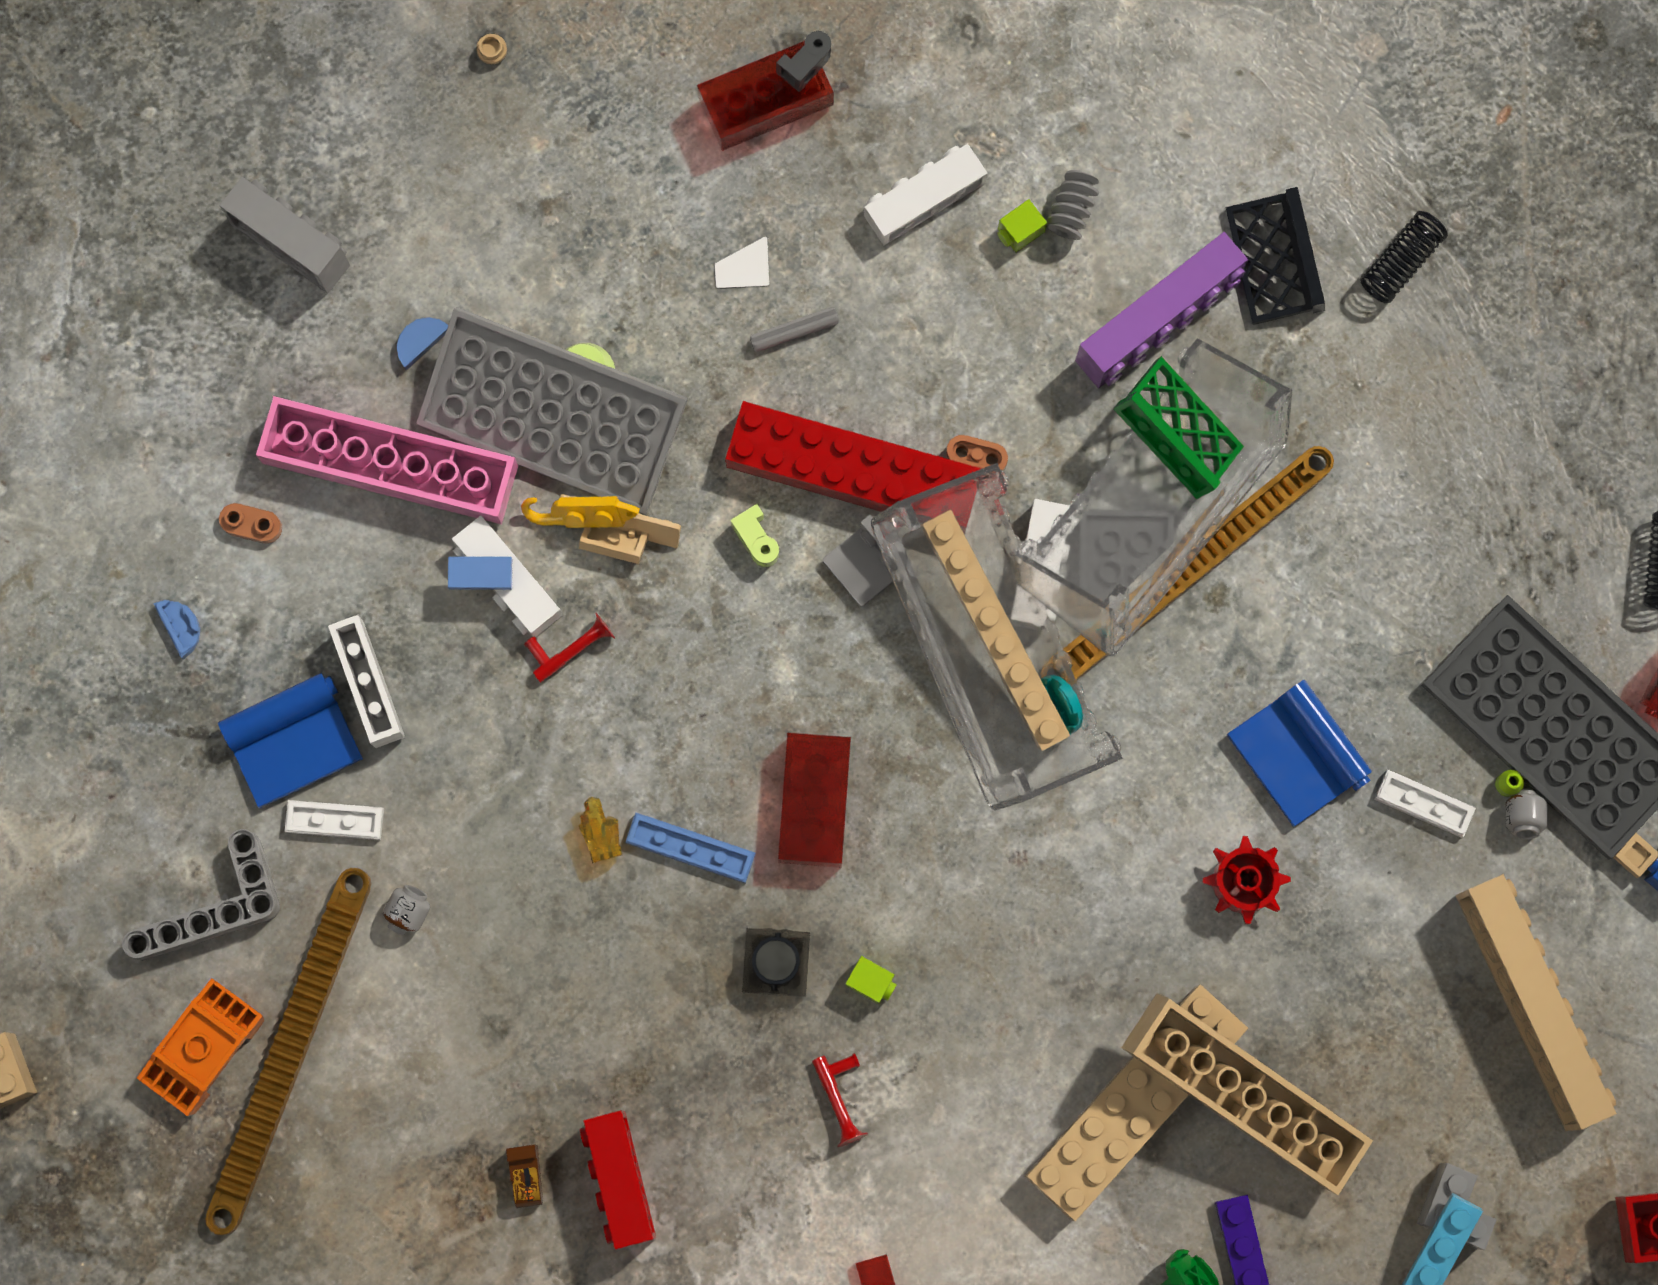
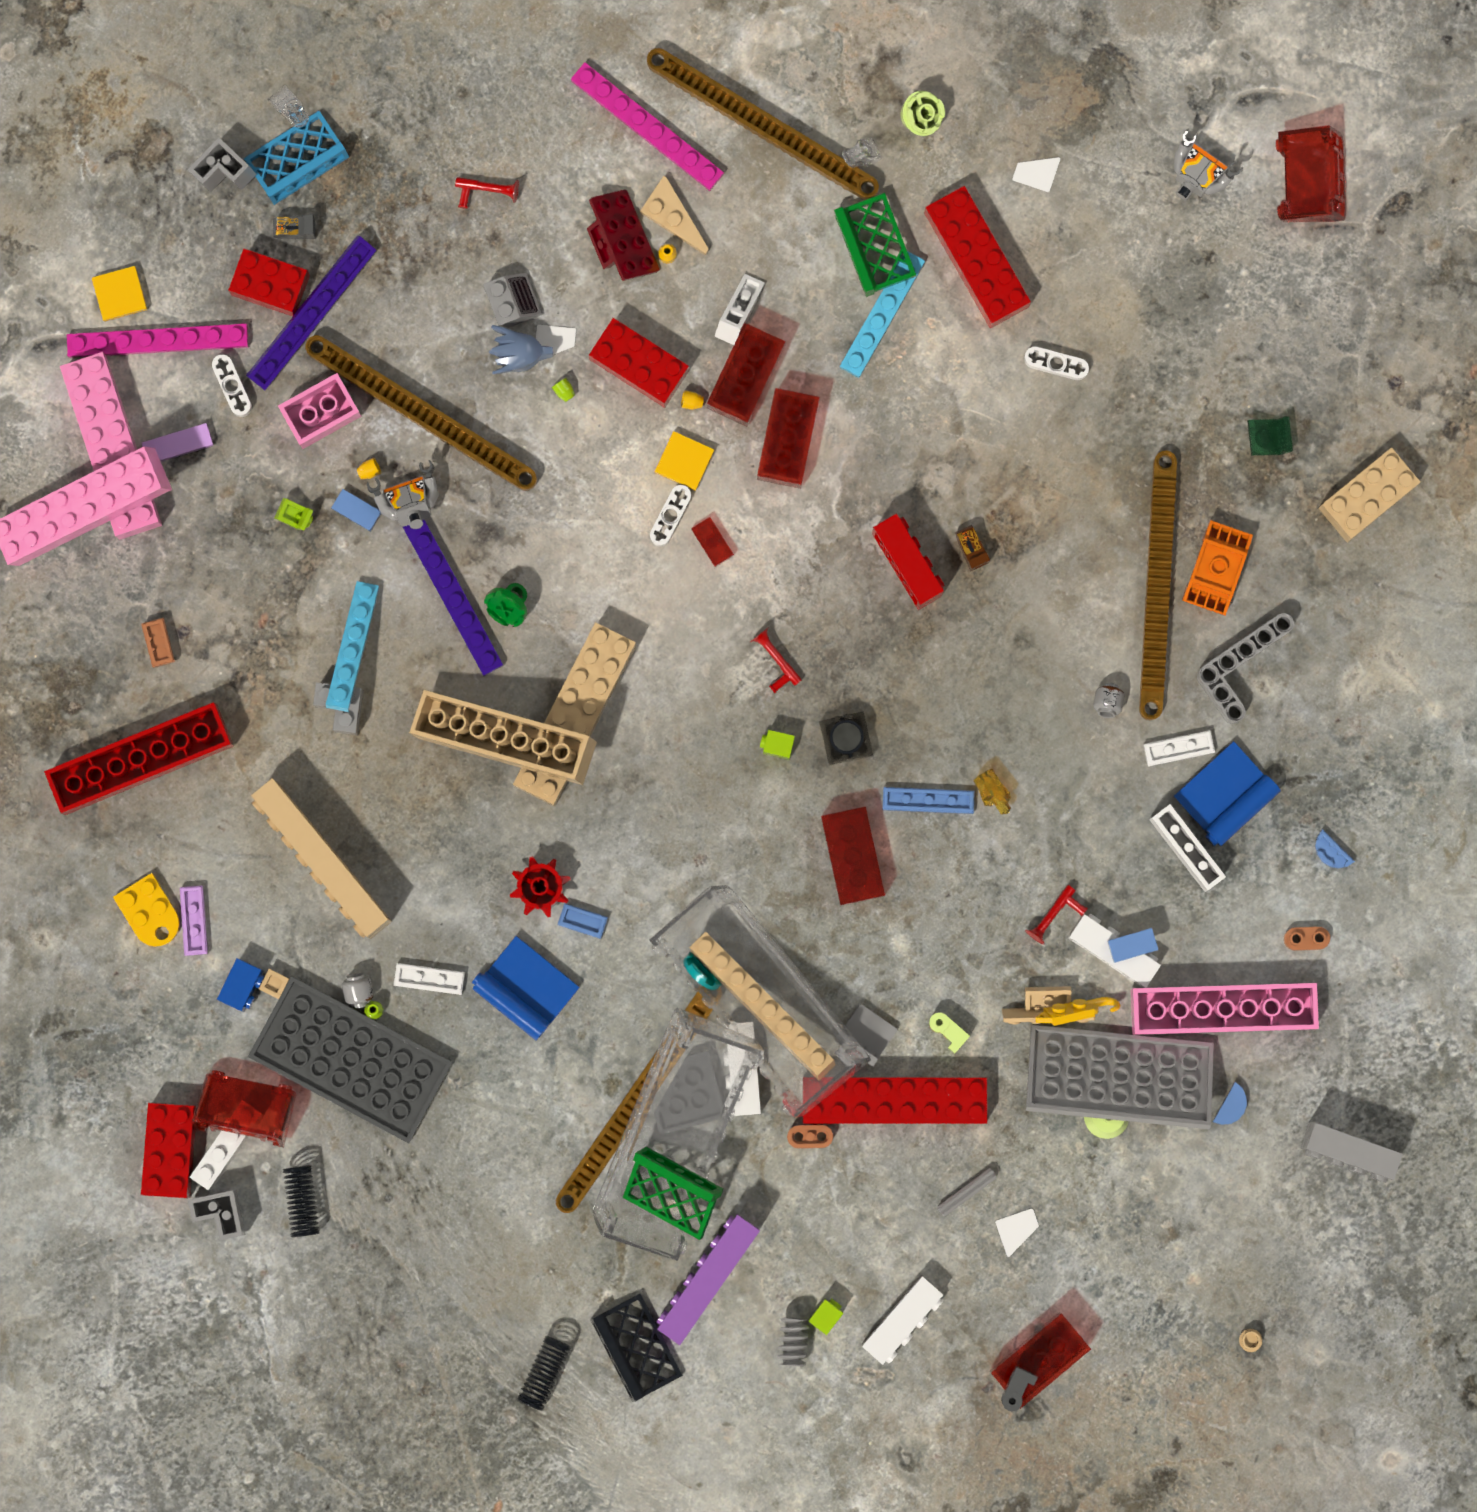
camera: 165 degrees right, 5 degrees up
none -> medium blue tile [557,903,608,939]
none -> clear green piece [1247,416,1293,456]

